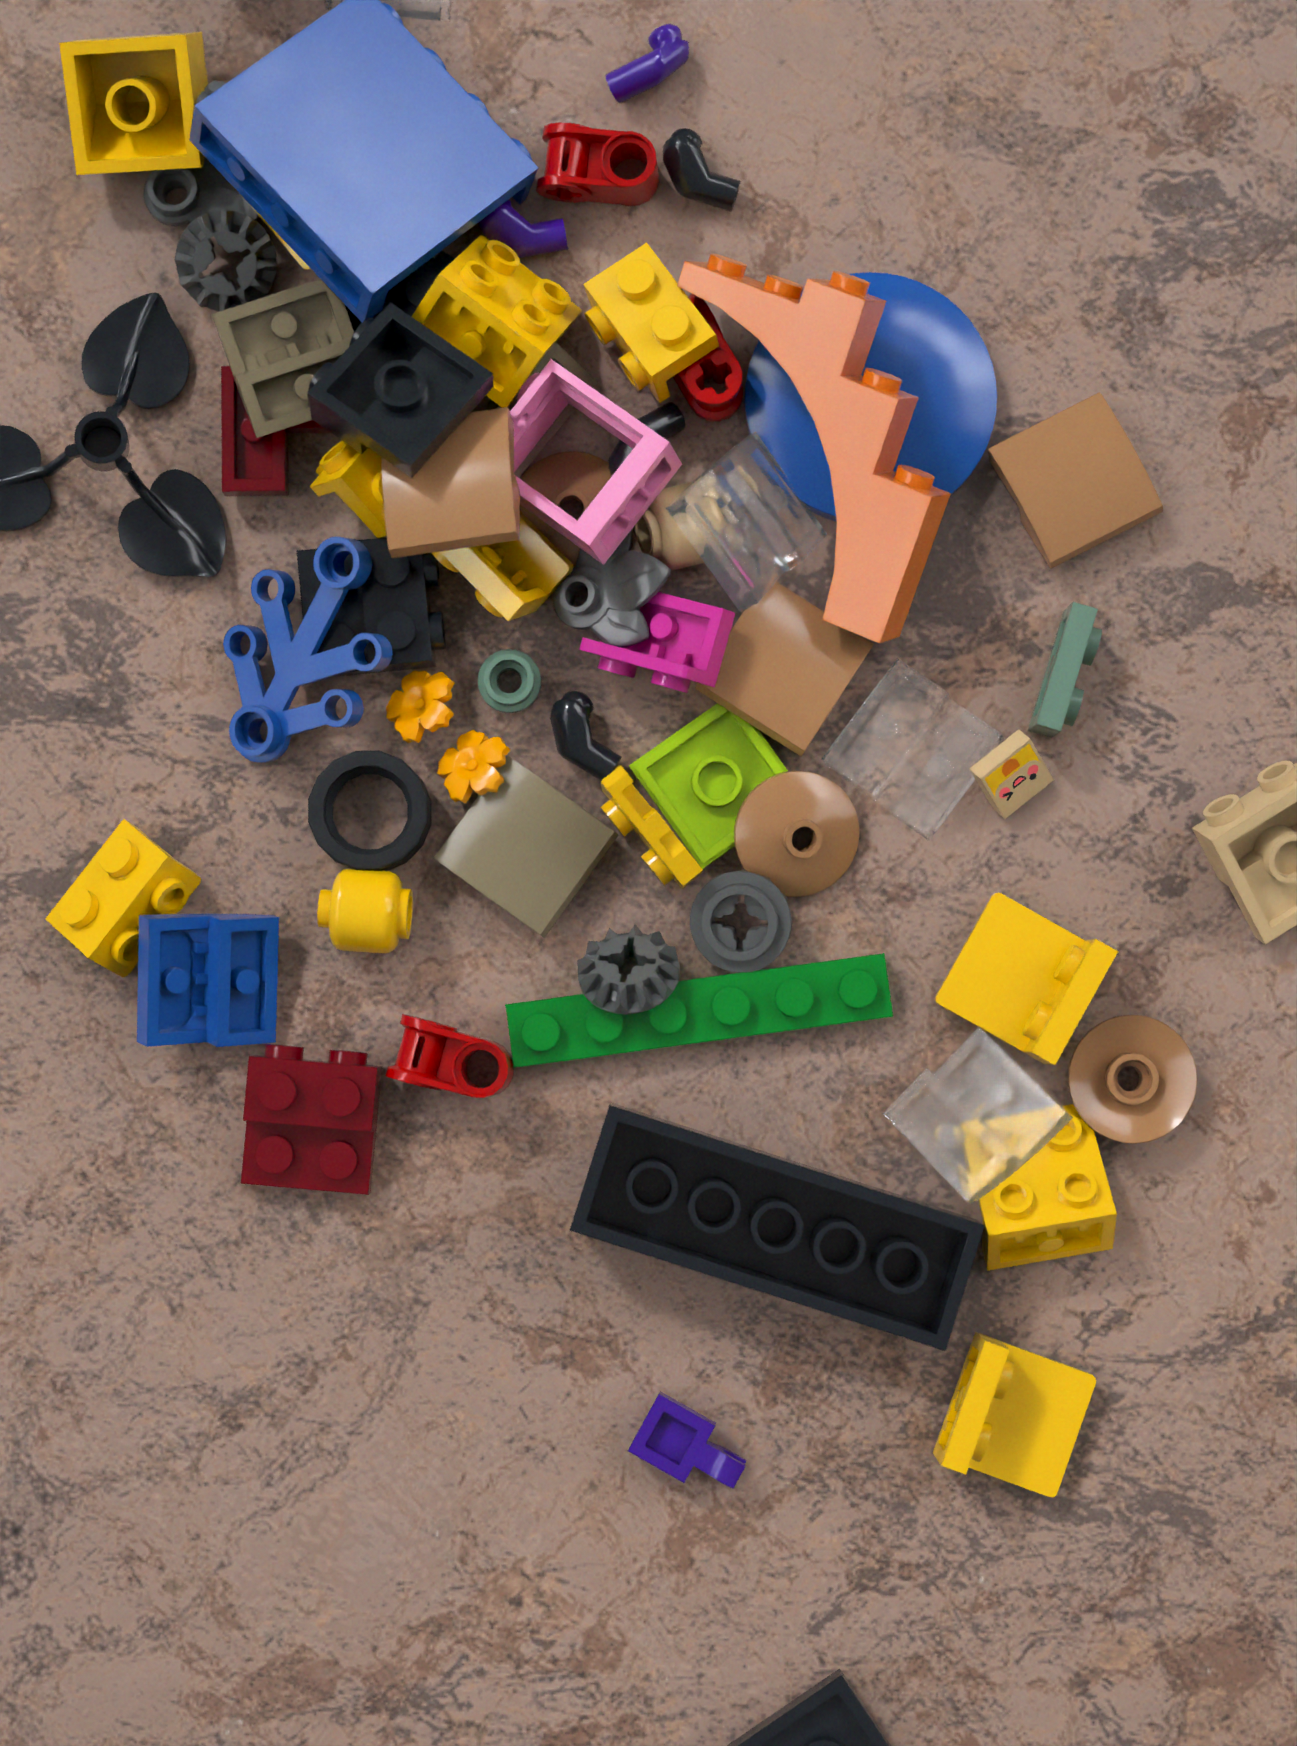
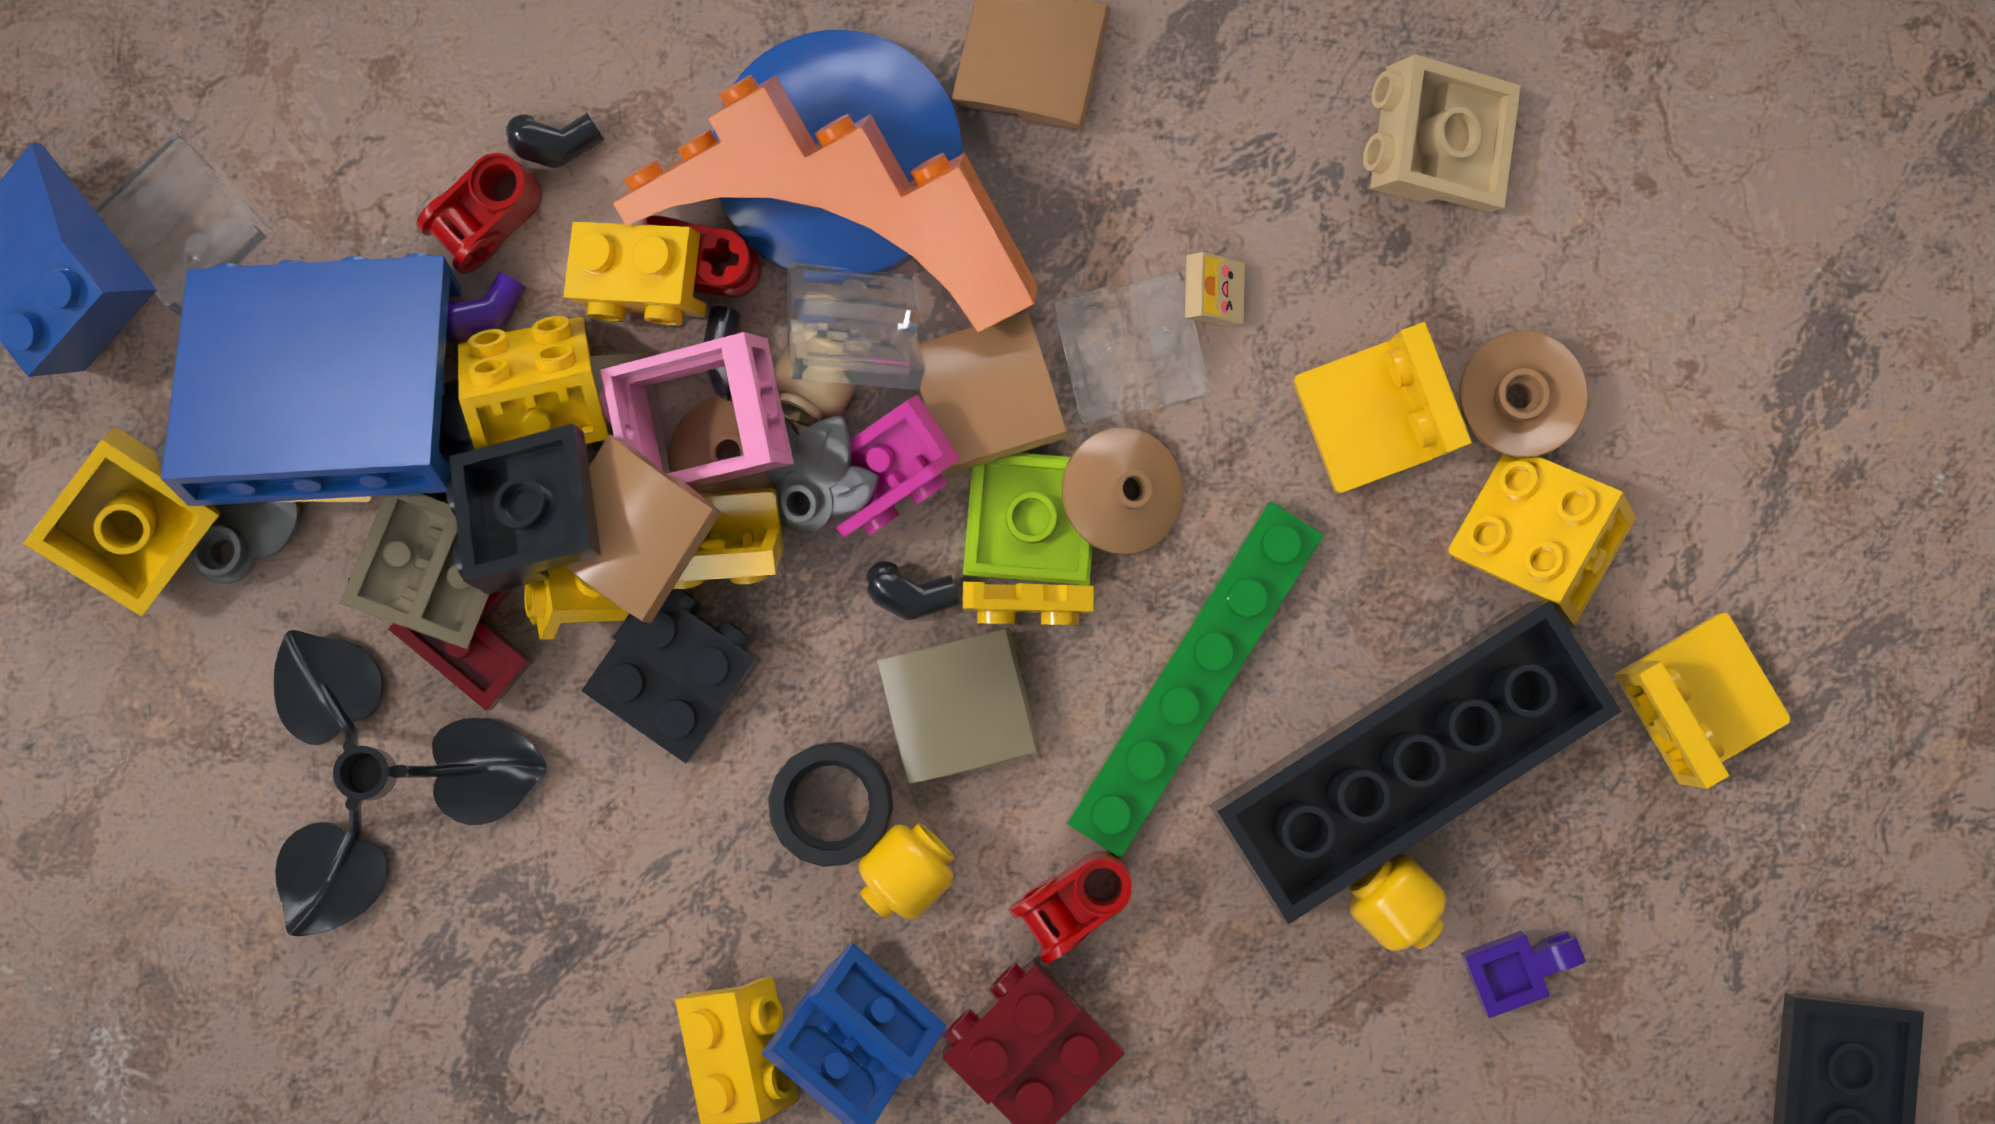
camera: 50 degrees left, 0 degrees up
dark grey gear [174,210,277,312] -> none
blue plant [223,536,392,763] -> none
light orange plant [386,670,455,744] -> none
light orange plant [437,730,510,804] -> none
sand green plate [478,649,541,713] -> none
dark grey gear [577,924,680,1014] -> none
dark purple arm [606,24,689,103] -> none
dark grey gear [690,870,793,973] -> none
clear slope [883,1027,1073,1204] -> none
sand green plate [1027,602,1102,738] -> none
none -> yellow head [1348,854,1446,951]

